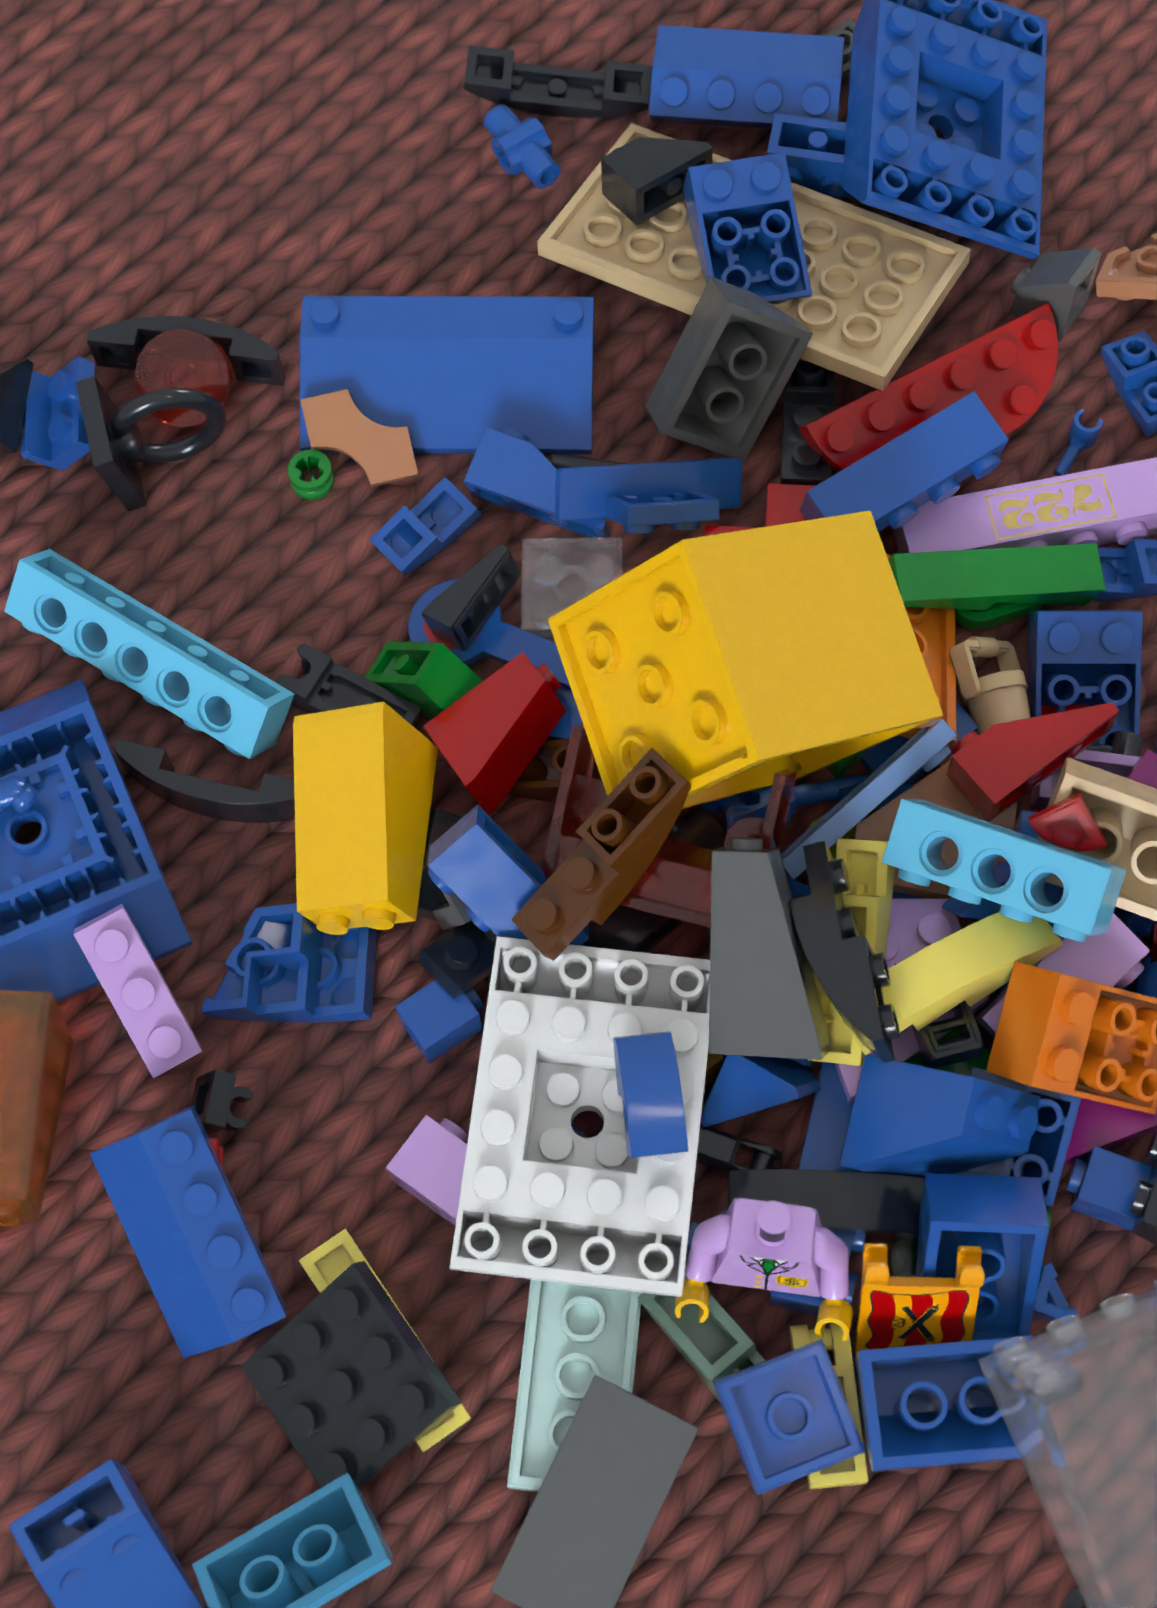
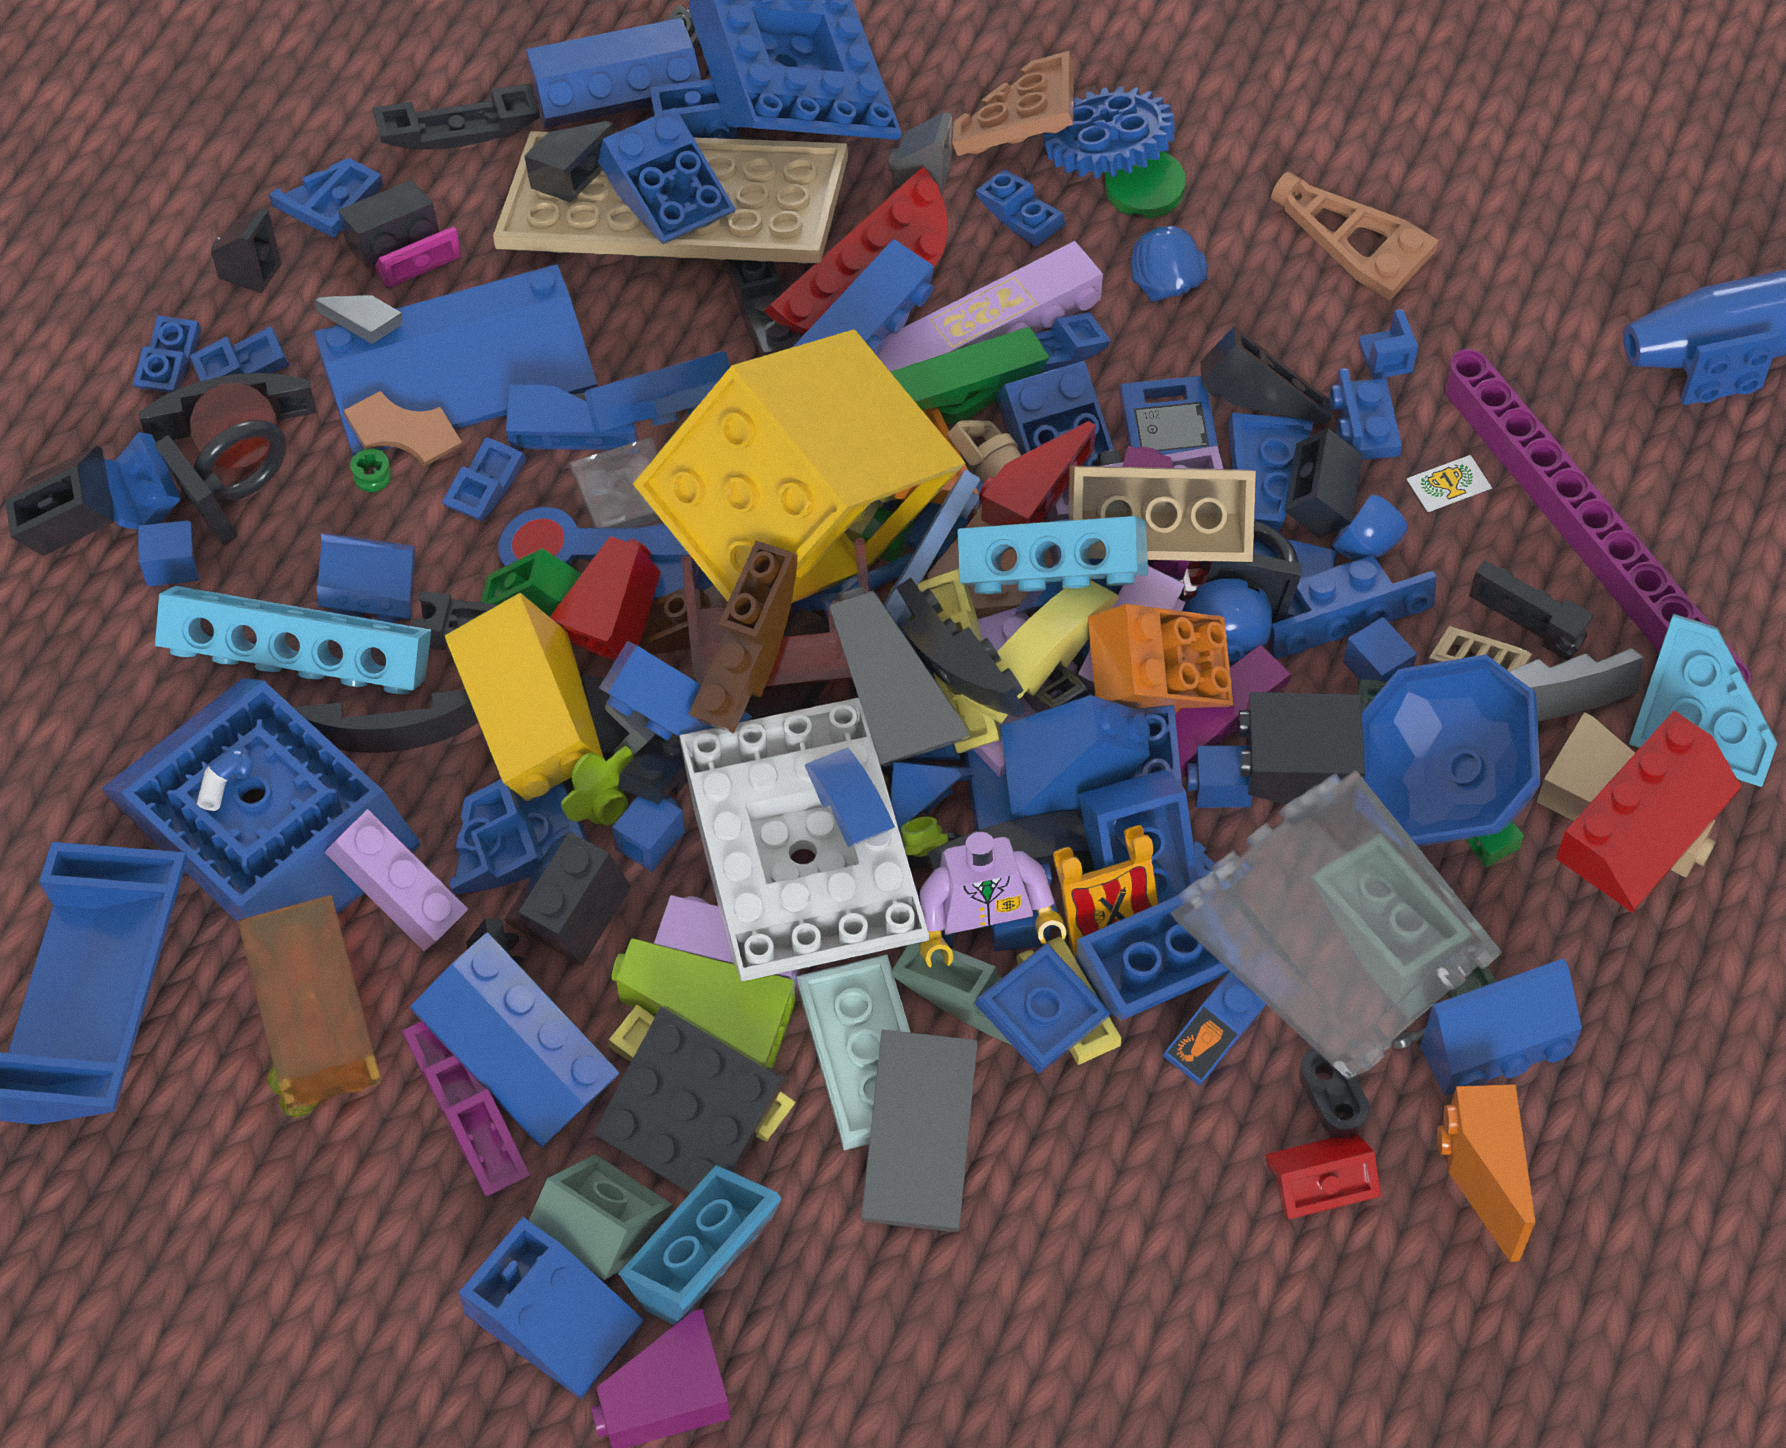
camera: 25 degrees left, 10 degrees down
black slope [421,544,521,652] -> none
blue axle [484,104,561,189] -> none
dark grey slope [645,277,813,462] -> none
red tile [1028,792,1106,852] -> none
blue hand [1053,410,1103,476] -> none
none -> blue slope [133,315,202,393]
none -> blue panel [138,521,199,586]
none -> blue slope [190,326,290,381]
none -> black slope [211,208,282,293]
none -> blue wing [269,158,383,238]
none -> tile [315,295,402,344]
none -> blue slope [317,533,416,623]
none -> black brick [338,180,439,267]
none -> dark pink slope [375,226,461,288]
none -> magenta slope [402,1021,530,1198]
none -> black slope [504,831,631,966]
none -> sand green slope [529,1154,673,1280]
none -> lime plate [561,746,634,825]
none -> lime slope [612,938,796,1069]
none -> lime plate [901,817,948,857]
none -> slope [1163,970,1269,1086]

